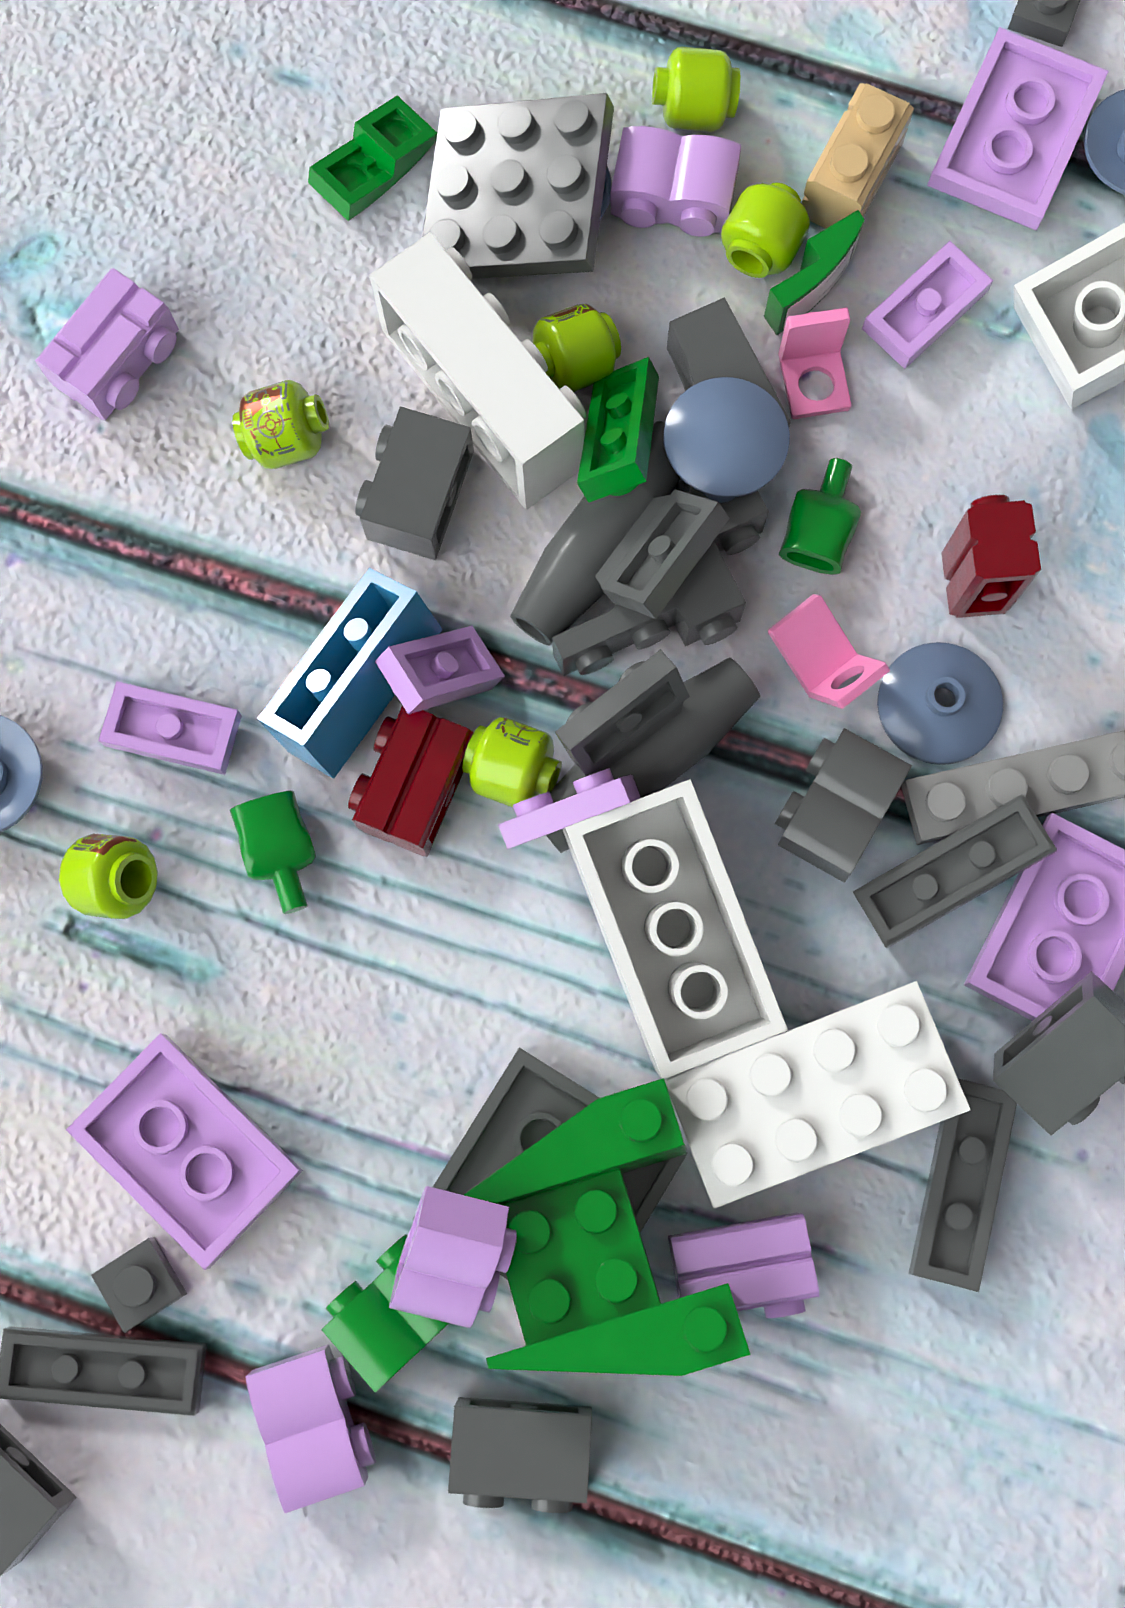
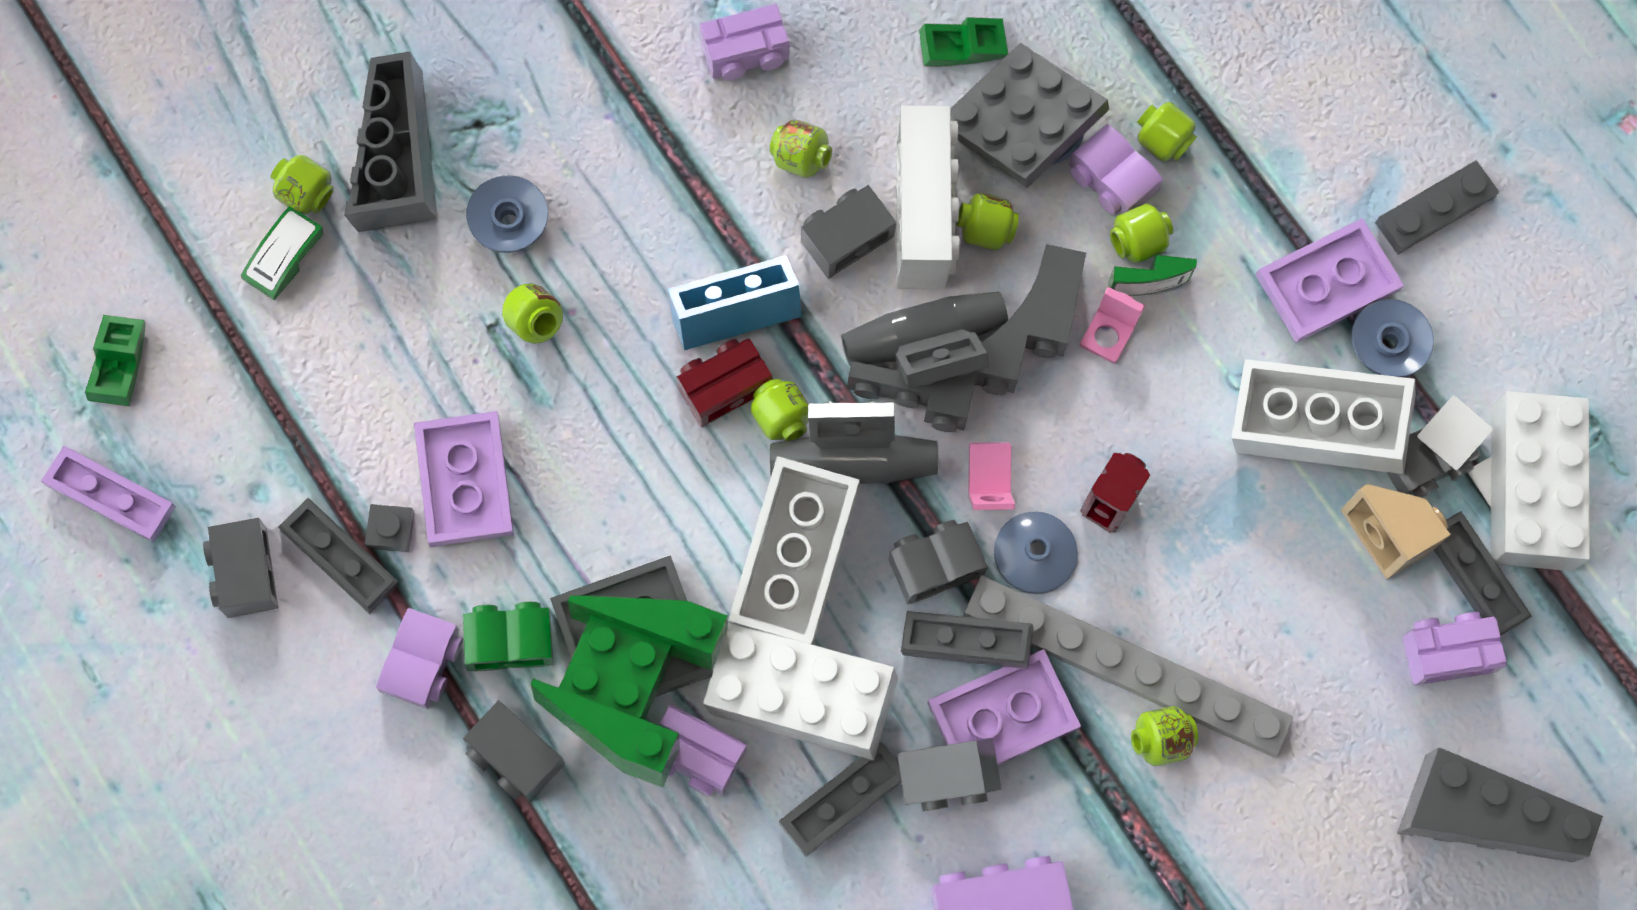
camera: 30 degrees right, 5 degrees down
lavender plate [98,681,242,775] -> none
green piece [230,791,316,914] -> none
lavender plate [375,626,505,714] -> none
lavender brick [389,1186,517,1328] -> none
lavender plate [498,768,641,849] -> none
green plate [577,357,659,503] -> none
sand blue dish [663,377,790,503] -> none
green piece [779,458,861,575] -> none
tan brick [802,83,914,228] -> none
lavender plate [862,241,993,369] -> none

